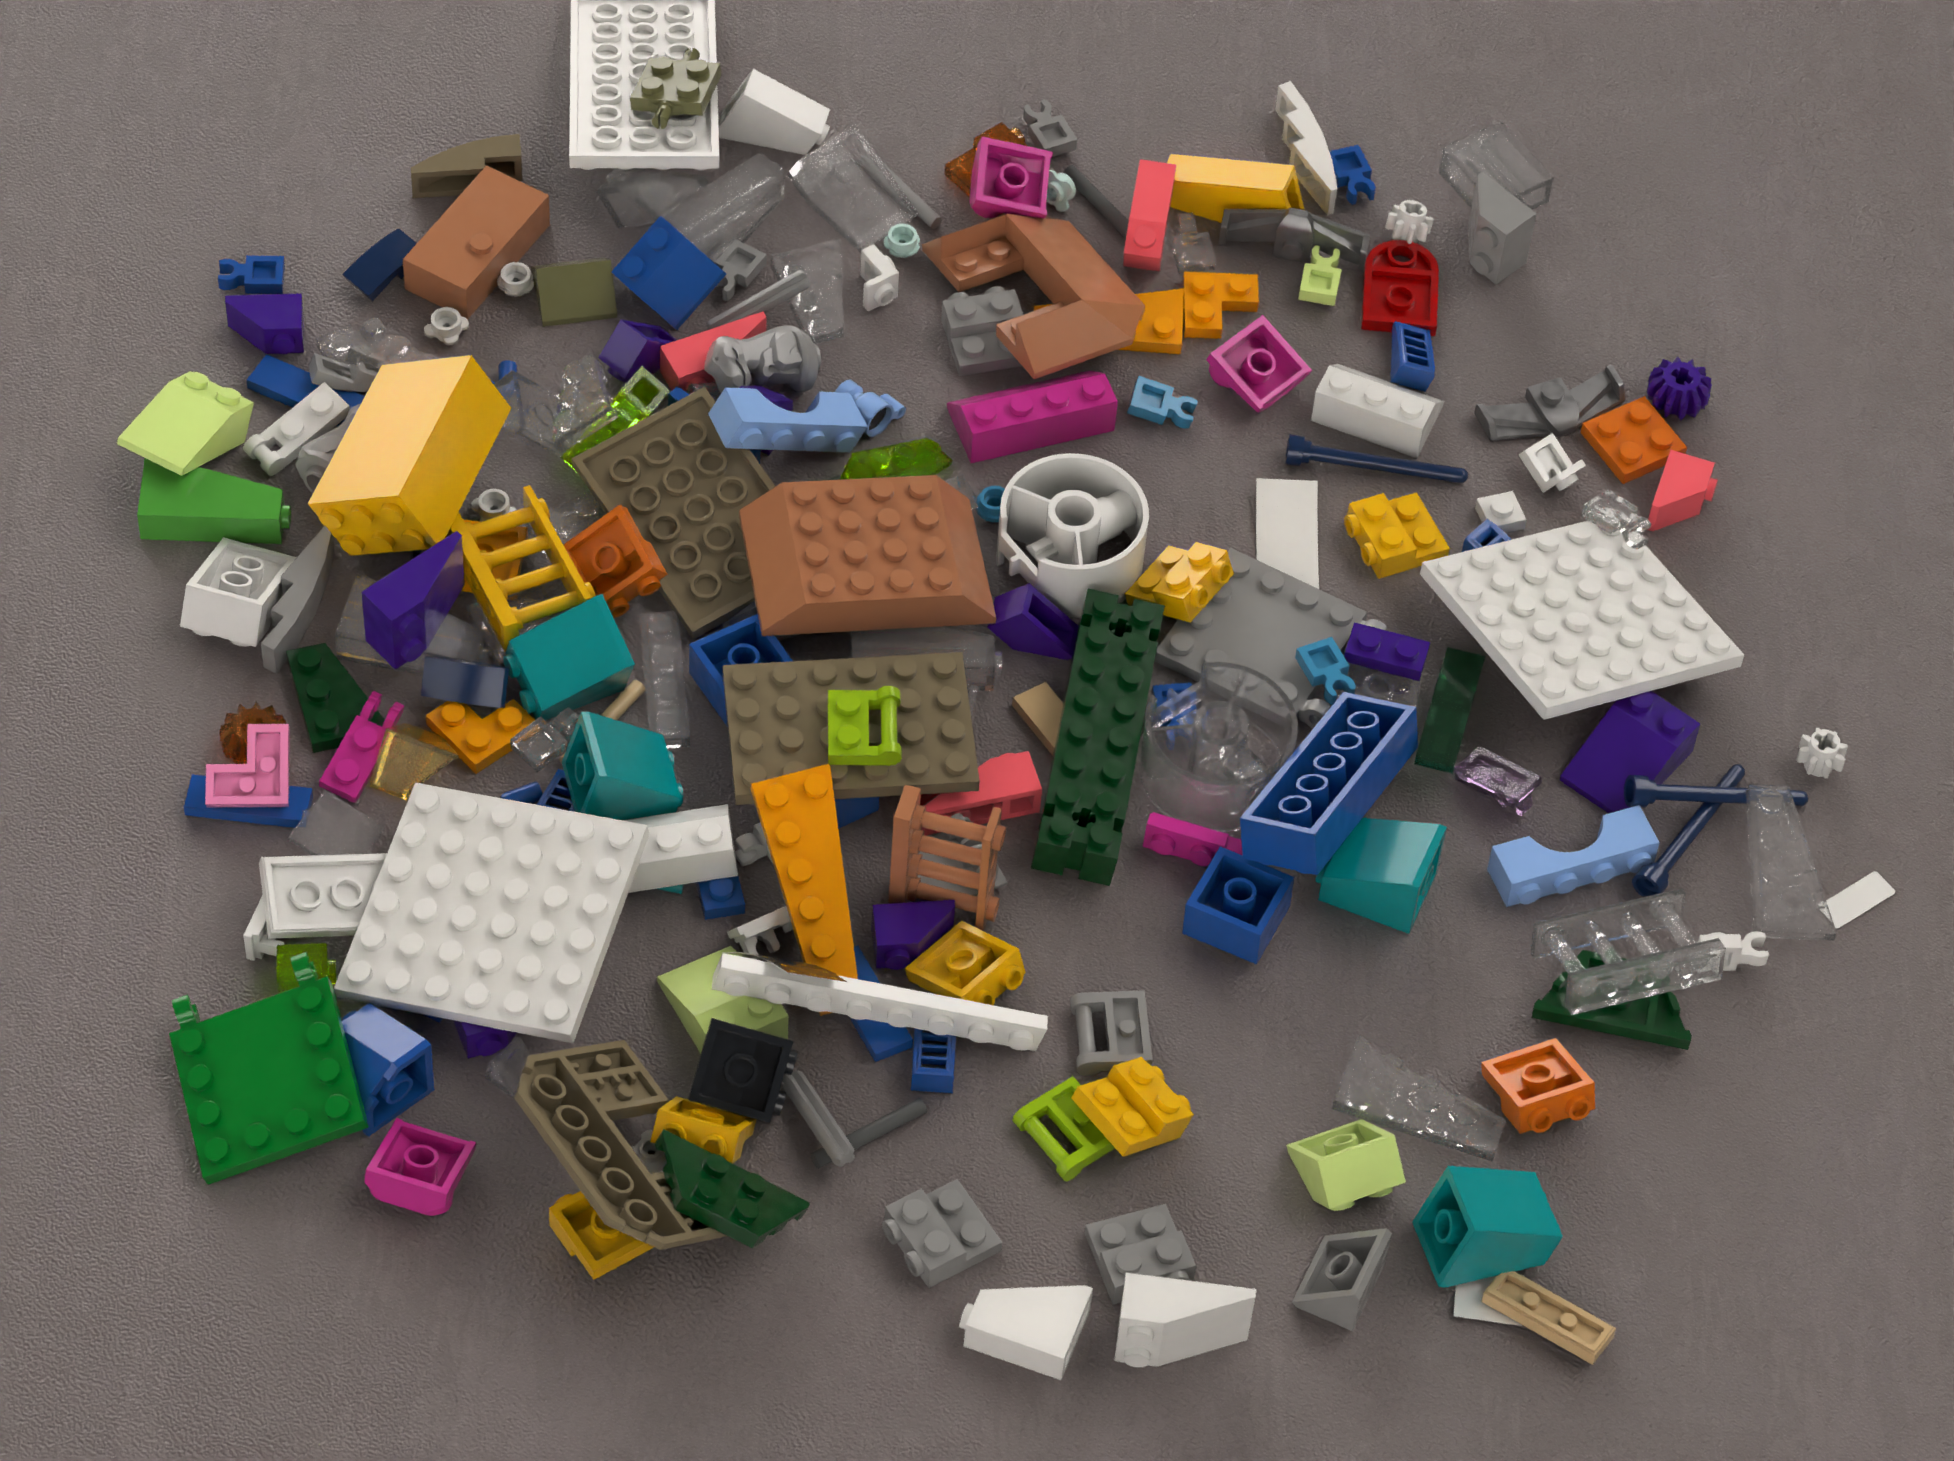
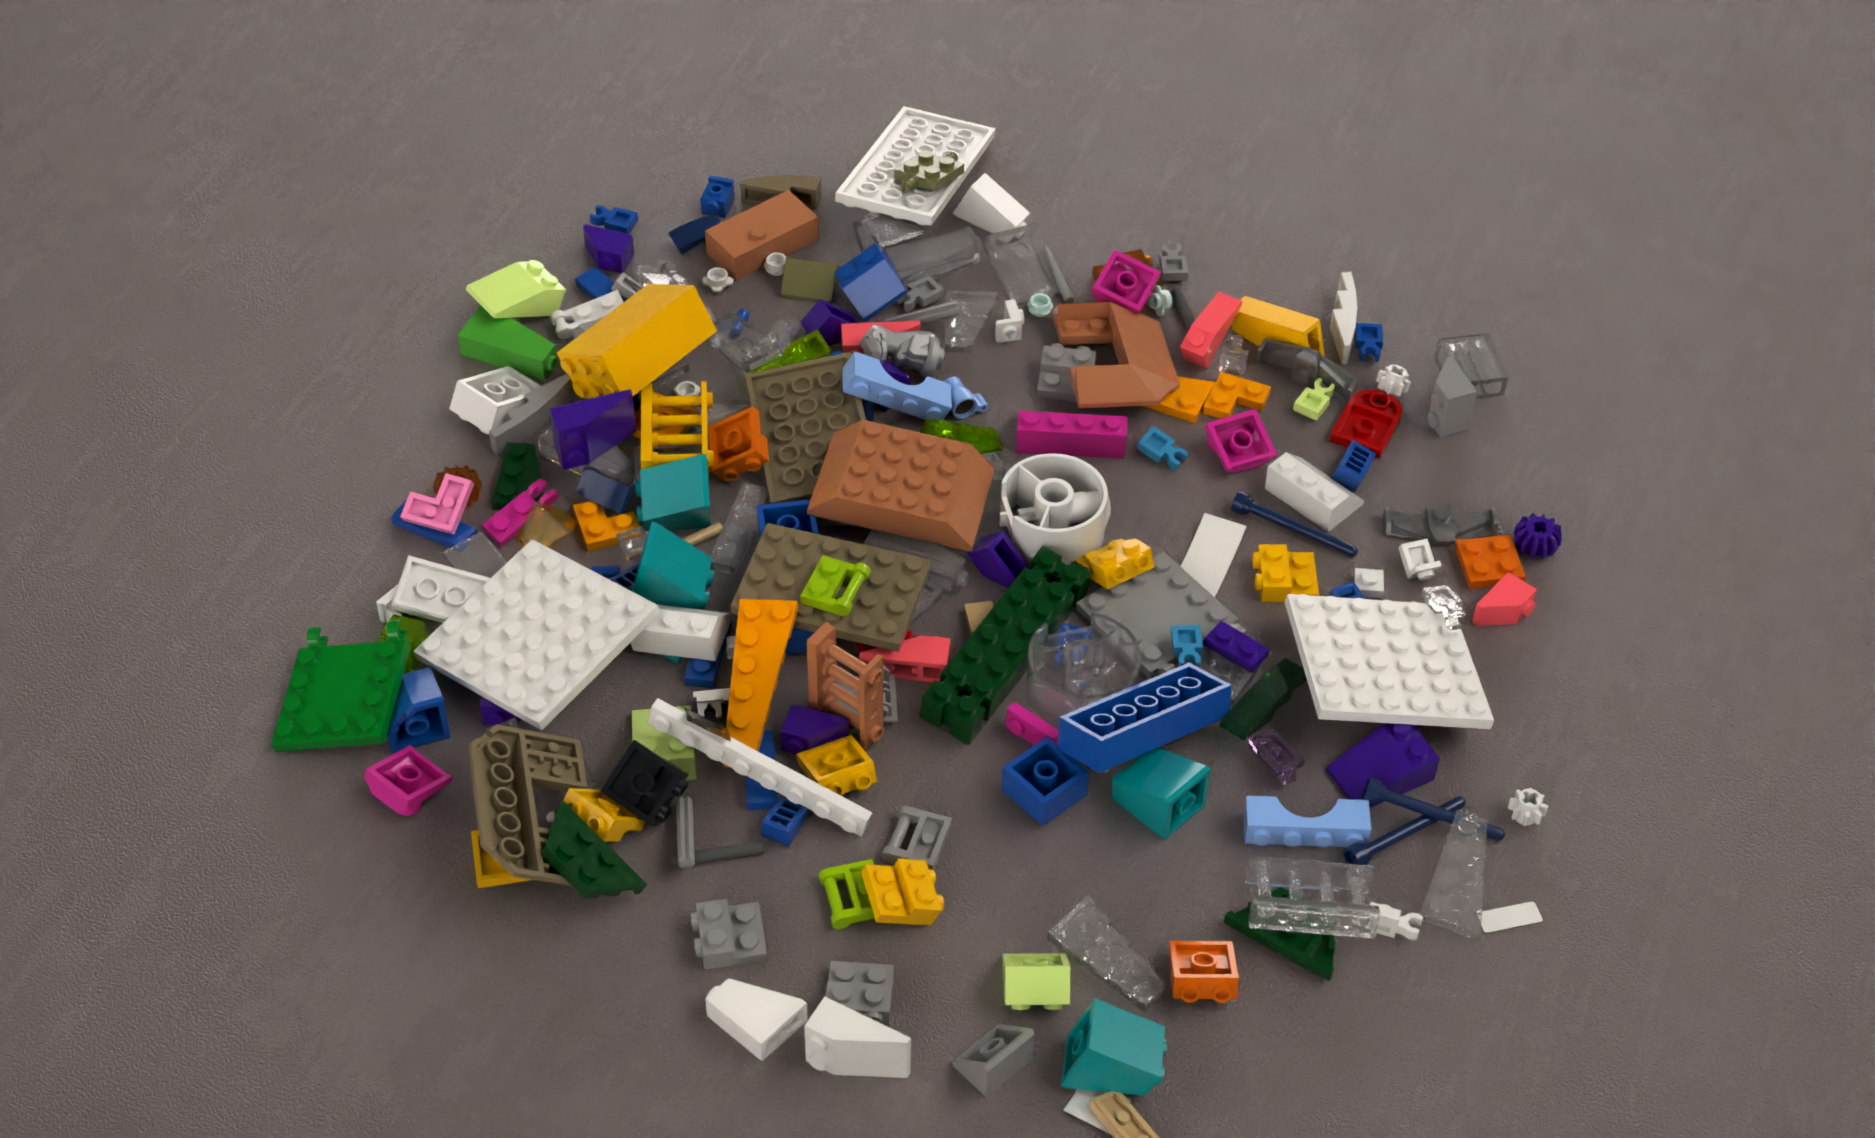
camera: 25 degrees right, 5 degrees down
none -> blue brick [701,175,735,218]

